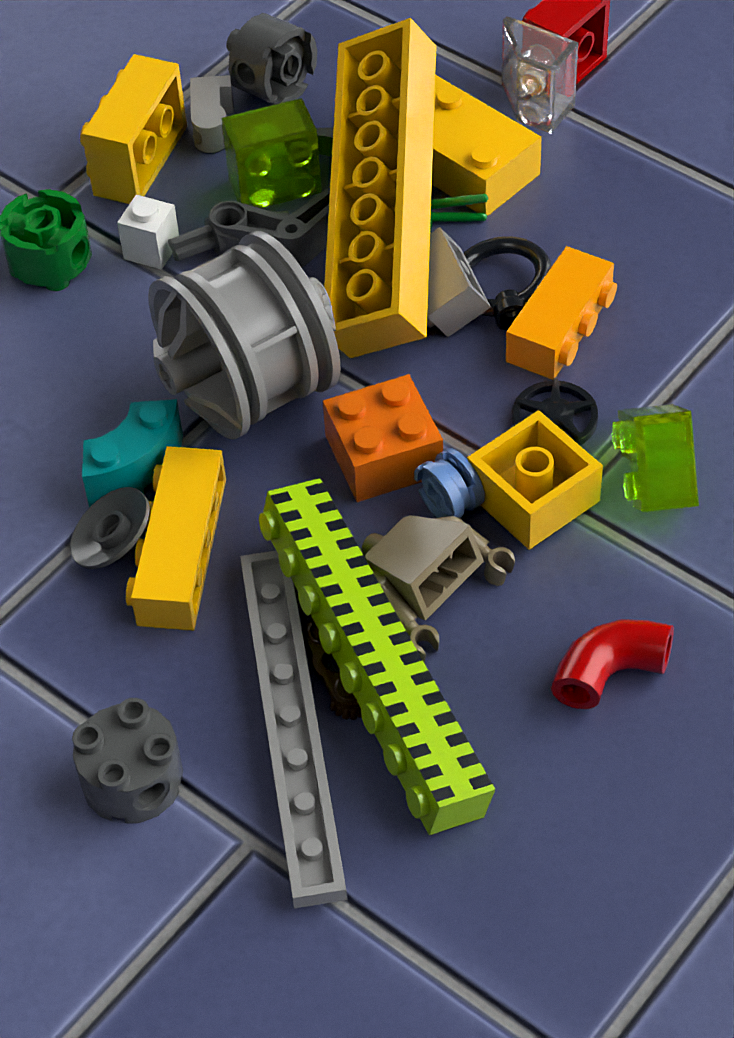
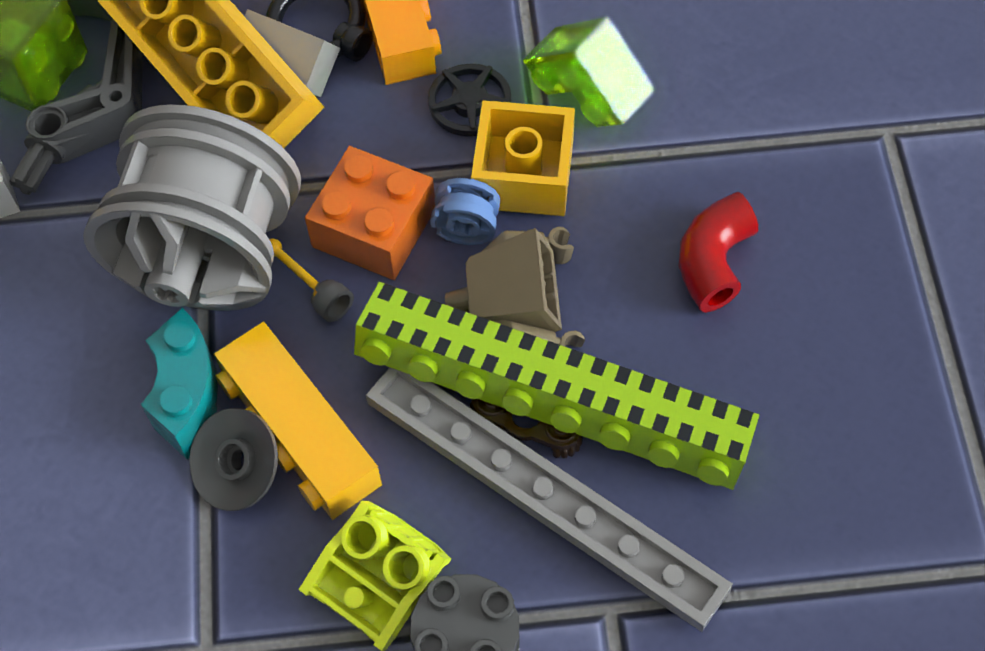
camera: 45 degrees left, 10 degrees up
none -> dark grey hinge [269,238,354,322]
none -> neon yellow slope [298,501,451,651]

